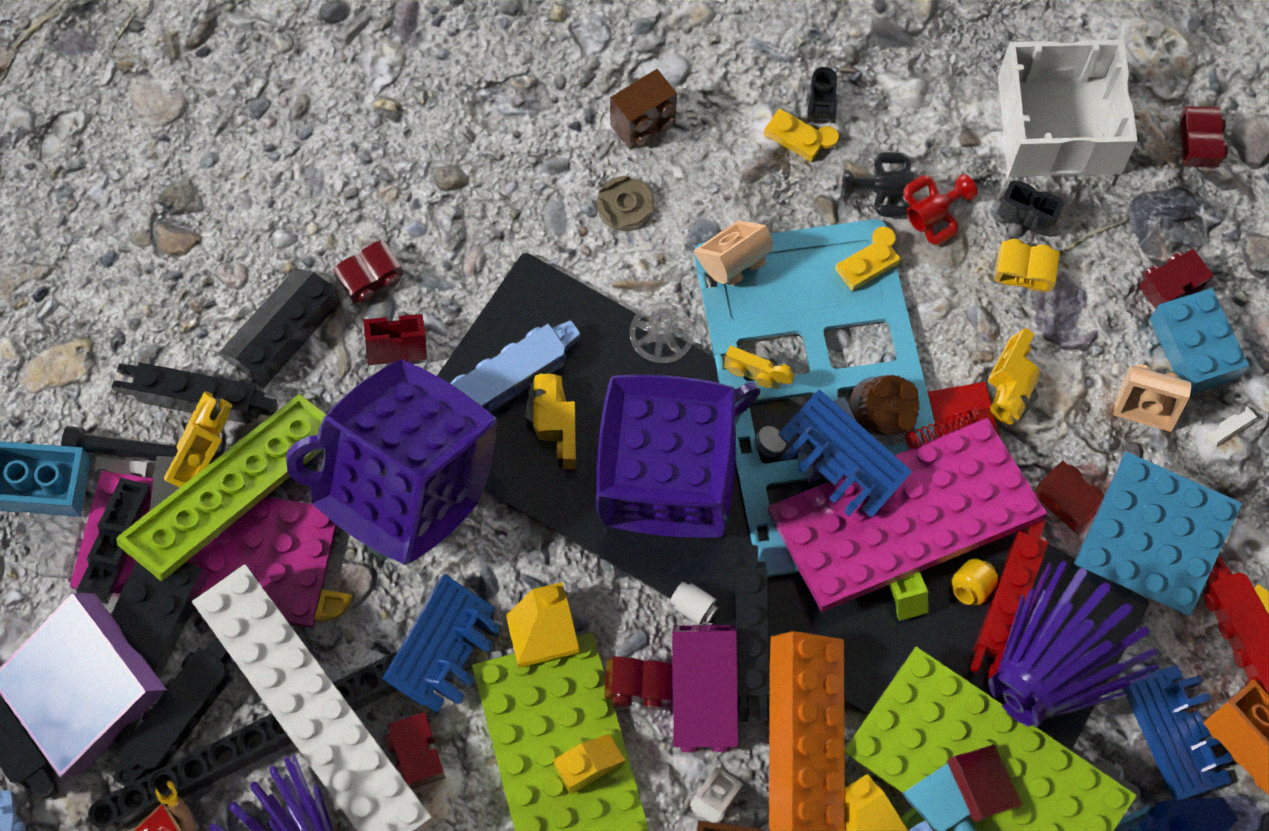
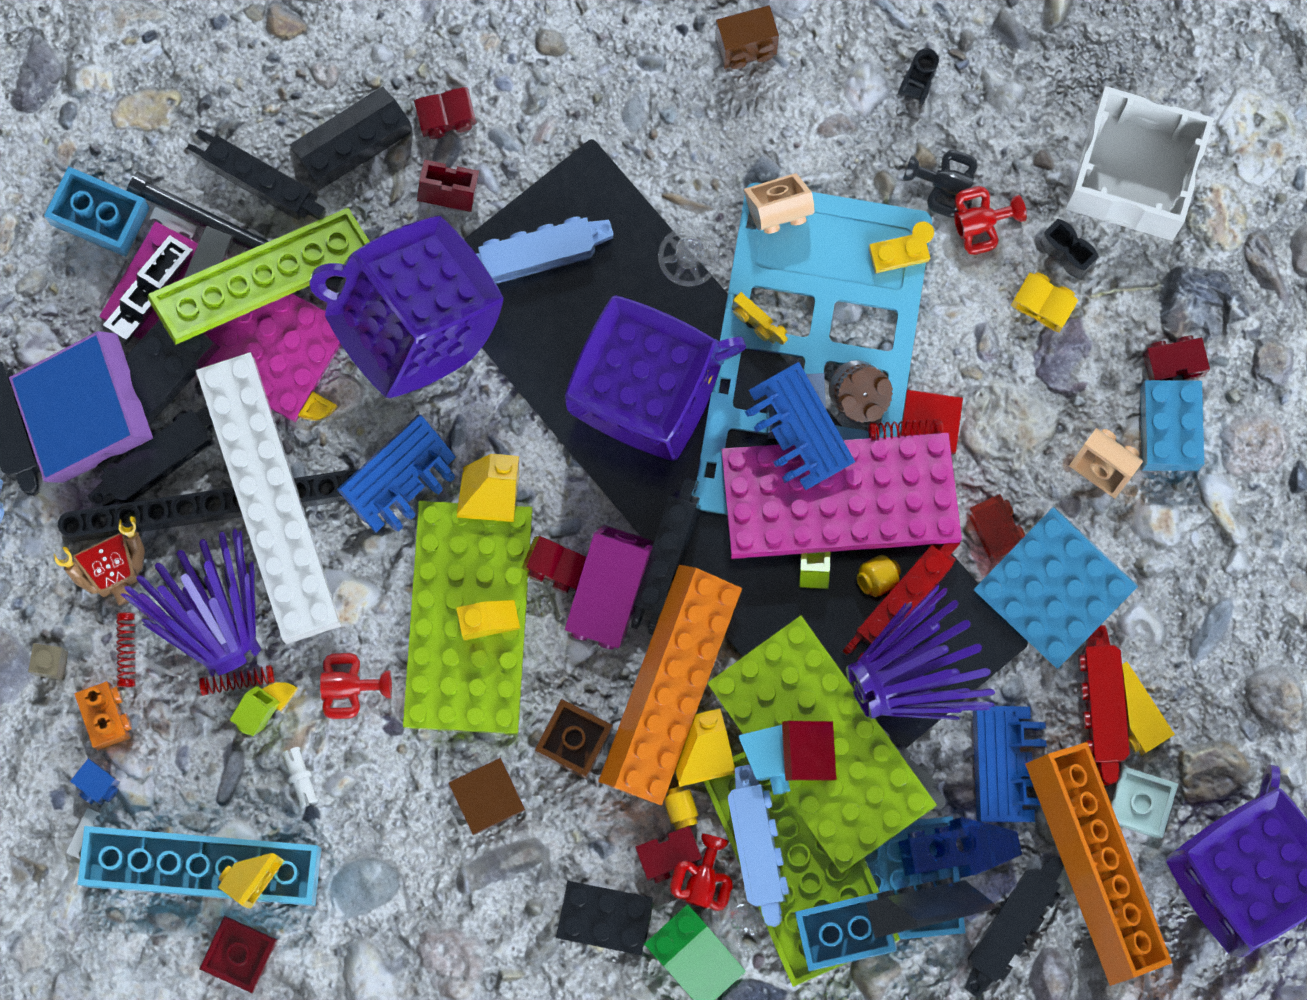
camera: 20 degrees right, 10 degrees up
yellow plate [164,392,233,487] -> none
dark red brick [385,712,446,790] -> none
yellow plate [525,374,576,469] -> none
dark tan tile [597,176,654,232] -> none
white brick [670,581,718,626] -> none
white slope [689,767,743,823] -> none
dark grey tile [754,426,786,457] -> none
yellow hinge [764,108,839,162] -> none
yellow plate [987,327,1040,425] -> none
dark red brick [1180,106,1228,167] -> none
white piece [1207,407,1257,446] -> none

